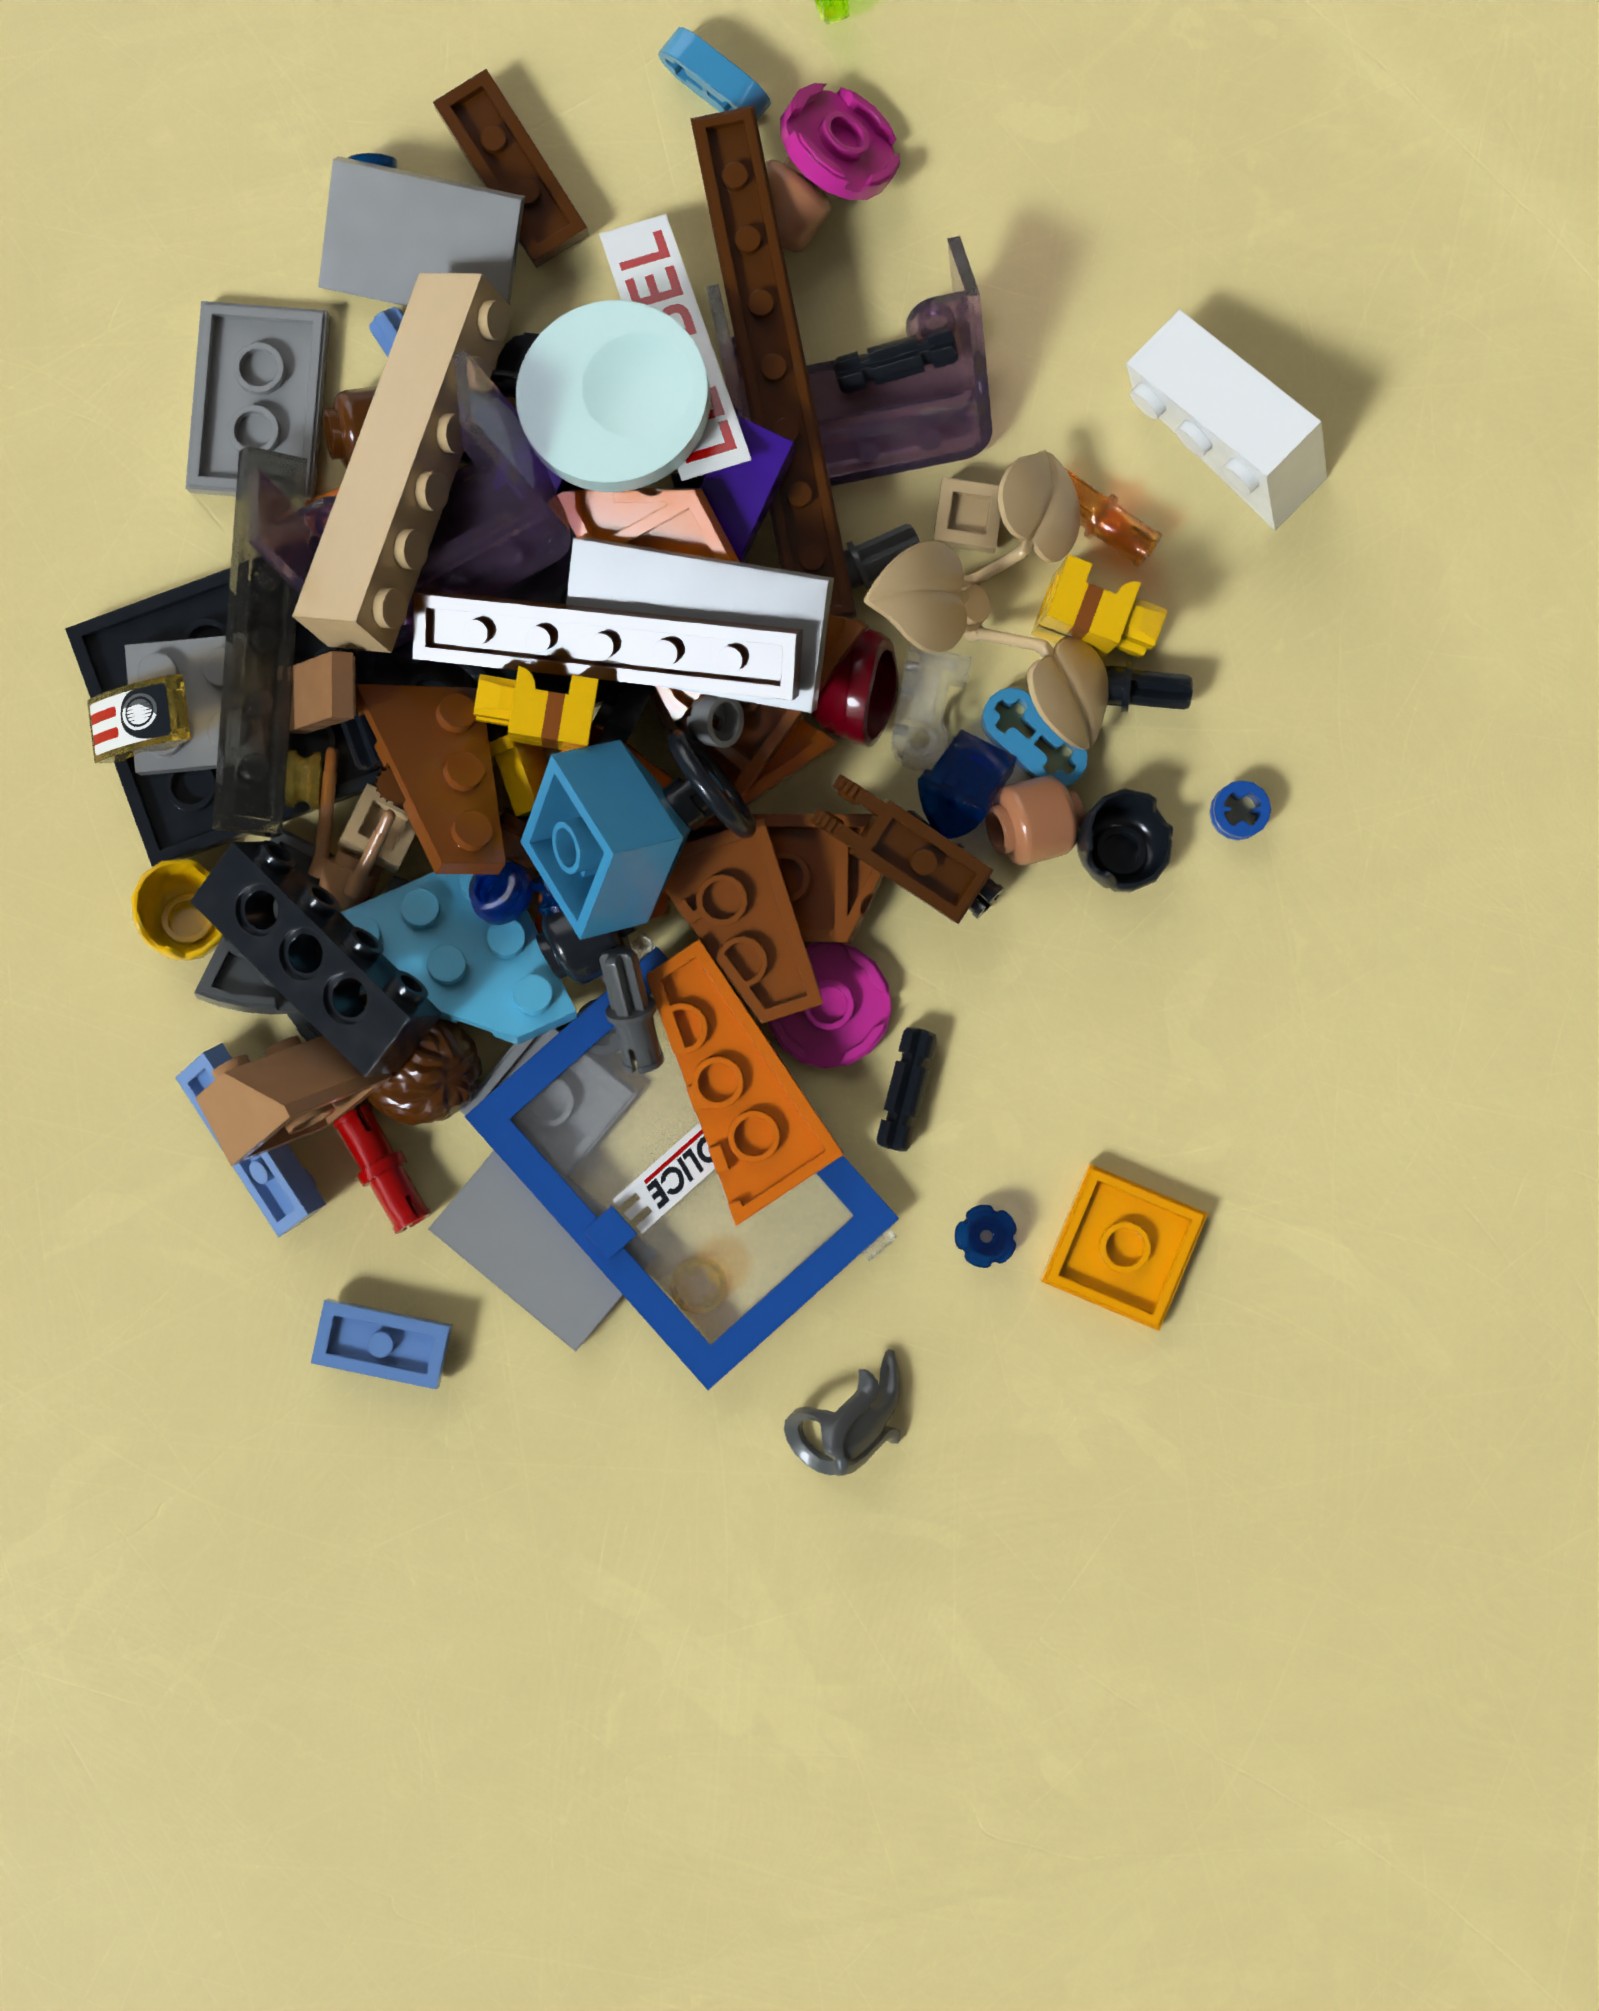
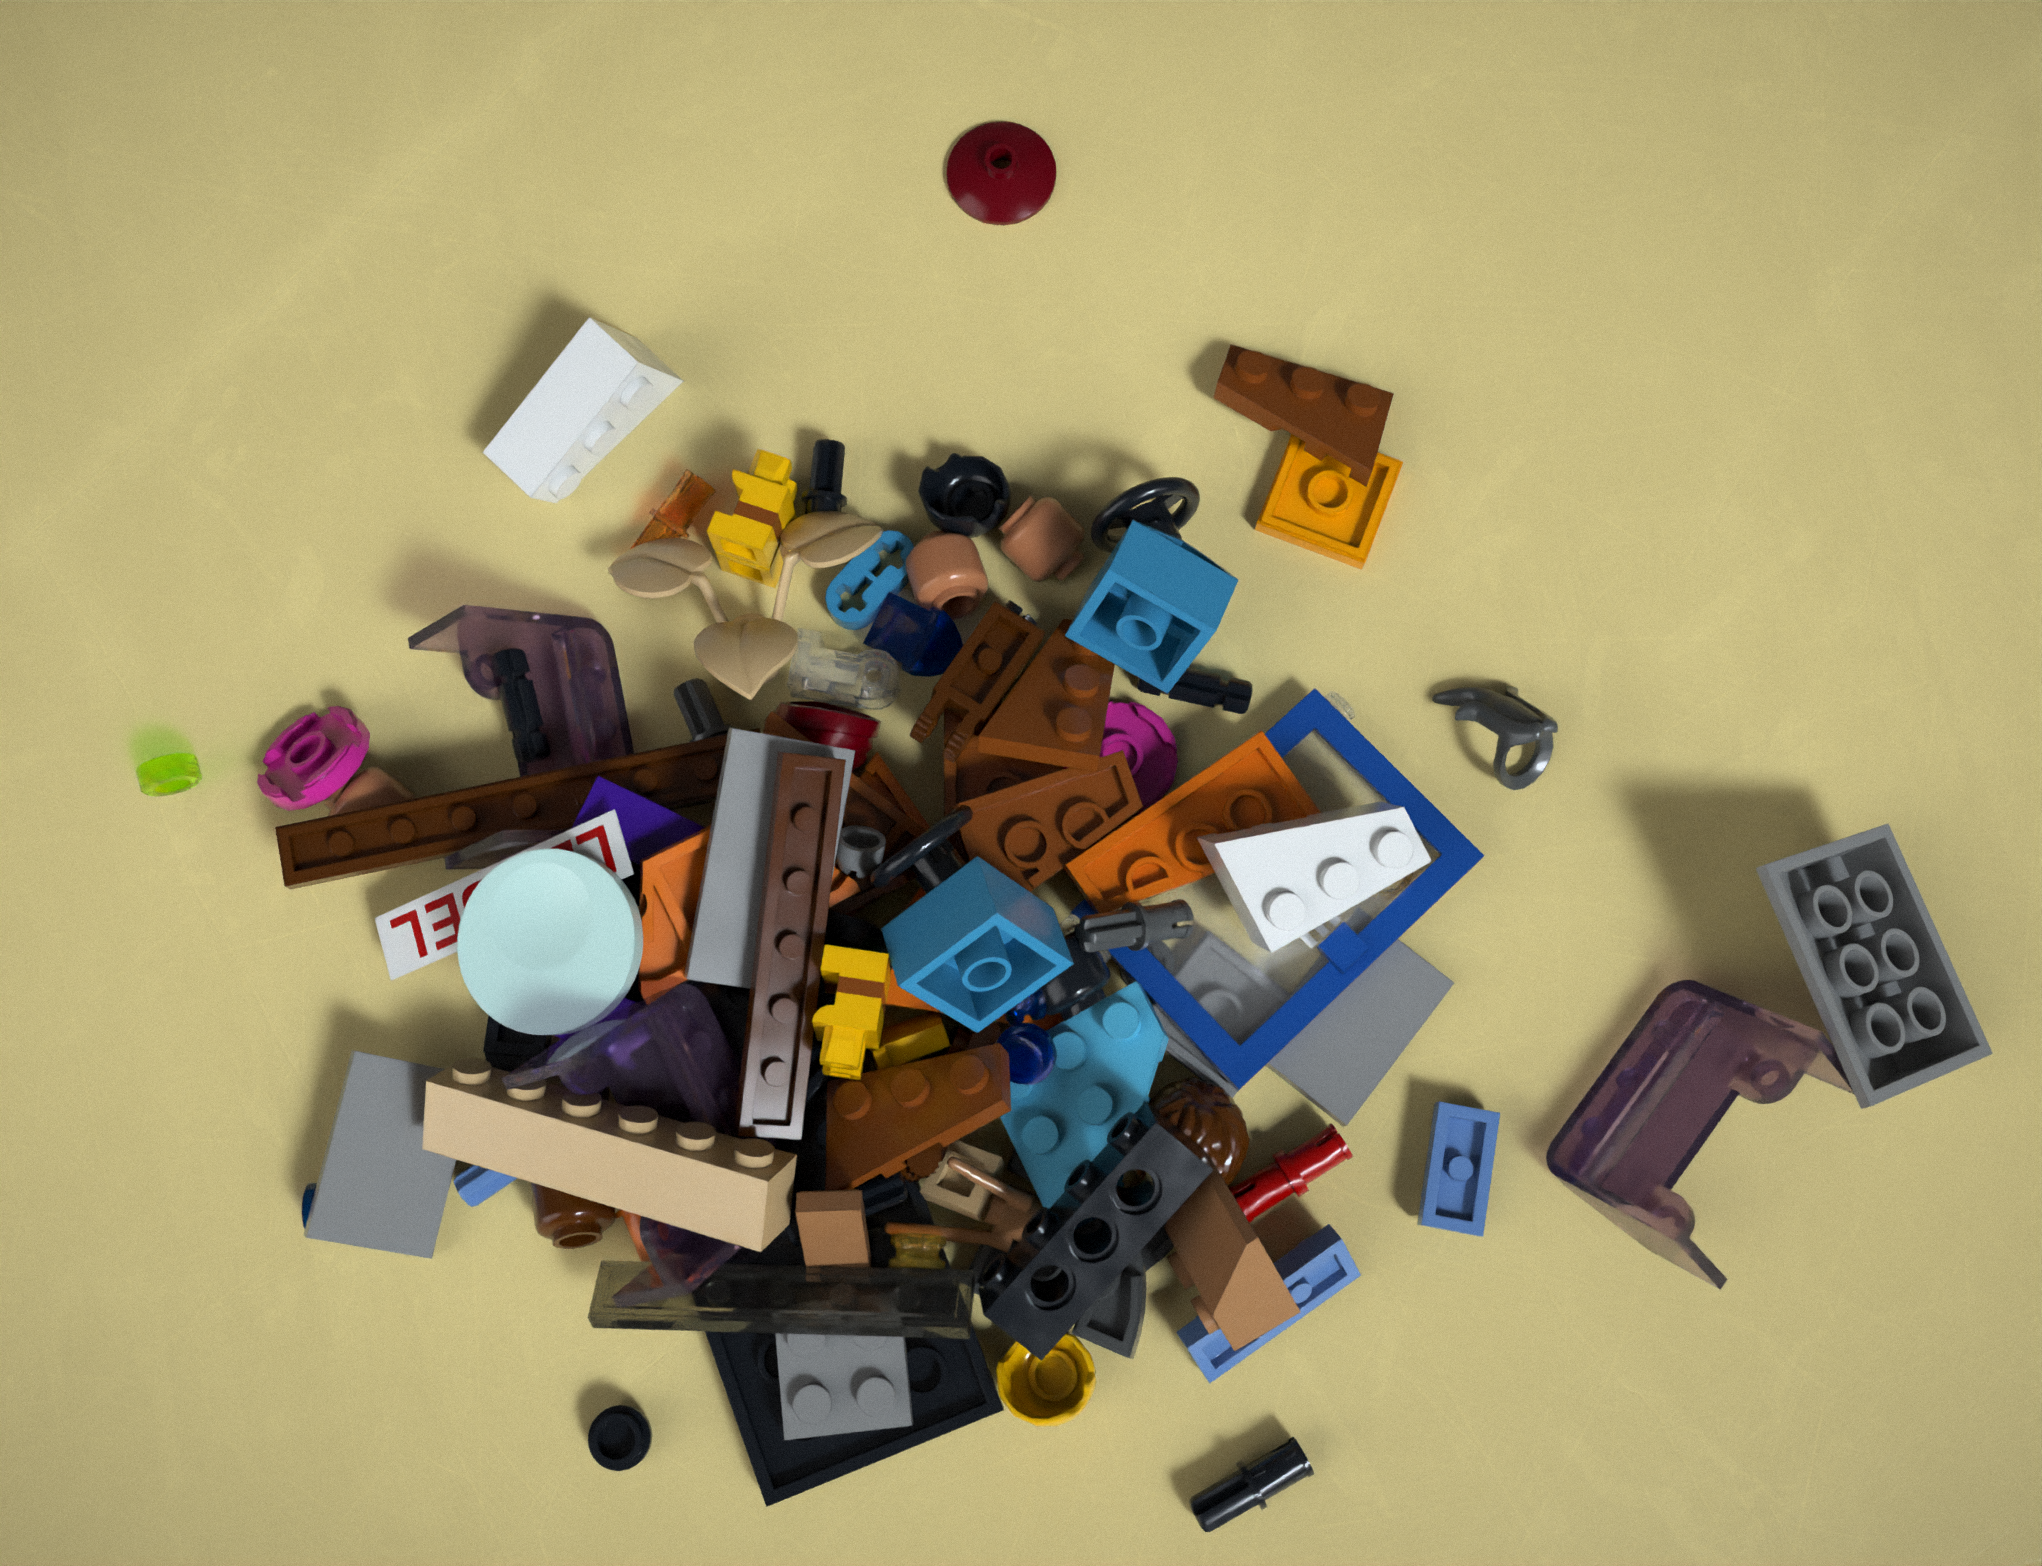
camera: 90 degrees left, 10 degrees down
slope [87,674,191,764] -> none
light grey tile [186,301,331,502] -> none
reddish brown plate [433,69,589,268] -> none
dark azure beam [658,27,771,121] -> none
tan plate [933,477,1001,554] -> none
clear blue plate [954,1205,1017,1268] -> none
blue bush [1209,780,1271,840] -> none
none -> black plate [588,1405,652,1471]
none -> dark red dish [947,121,1056,225]
none -> dark orange wing [977,618,1115,772]
none -> nougat head [999,495,1085,582]
none -> dark azure piece [1065,477,1238,694]
none -> black axle [1189,1437,1314,1532]
none -> white wedge [1197,802,1432,953]
none -> dark orange wing [1213,345,1394,486]
none -> windscreen [1546,980,1855,1290]
none -> light grey slope [1756,823,1993,1109]

